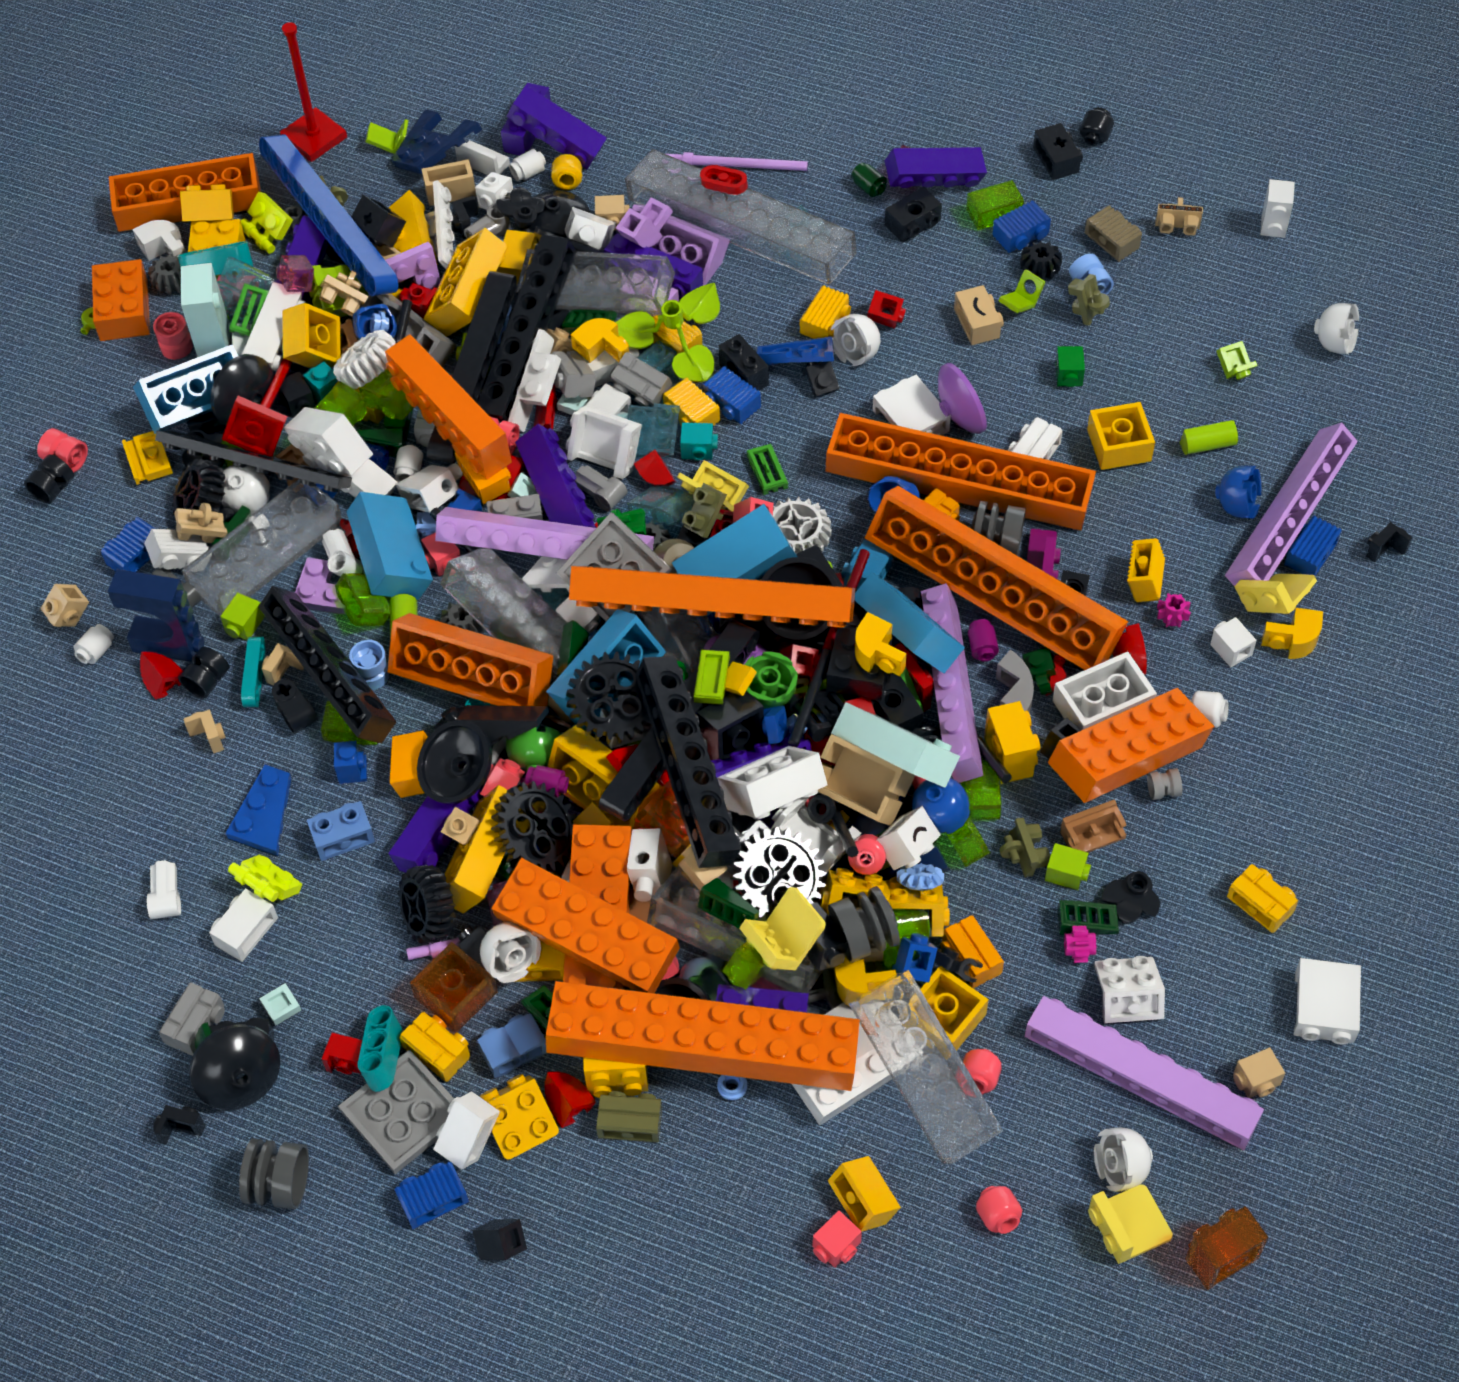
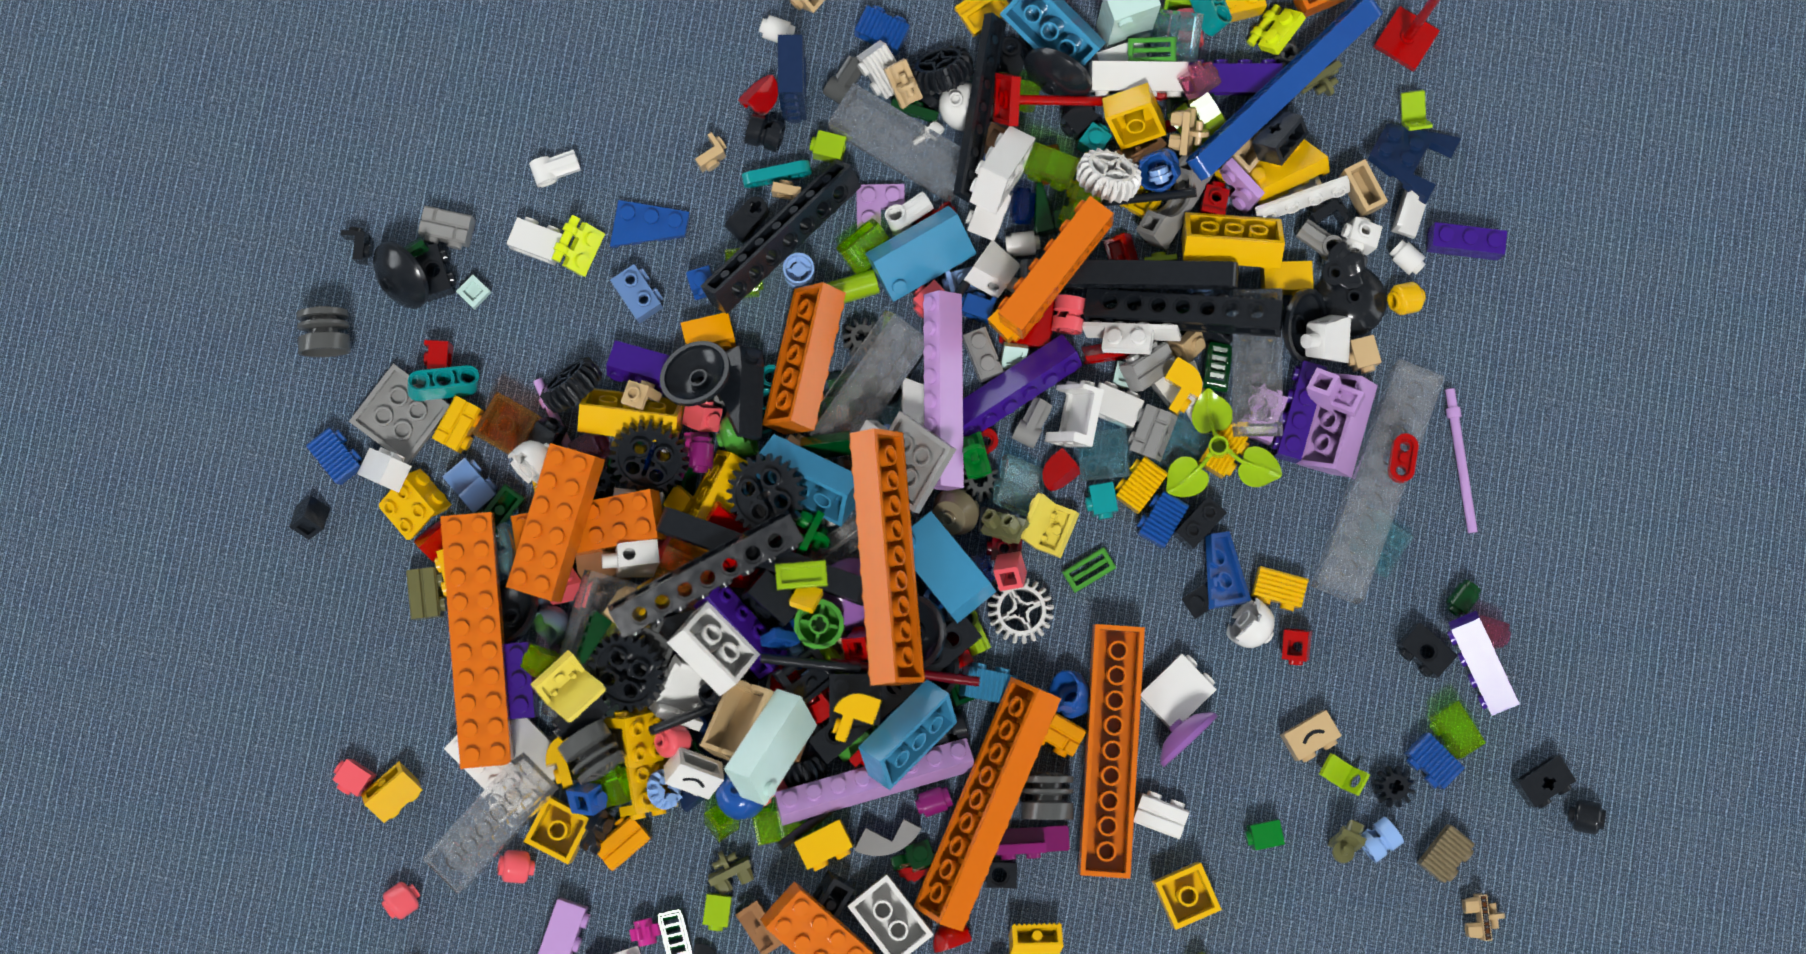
camera: 75 degrees right, 25 degrees up
dark purple brick [506,85,607,170] -> none

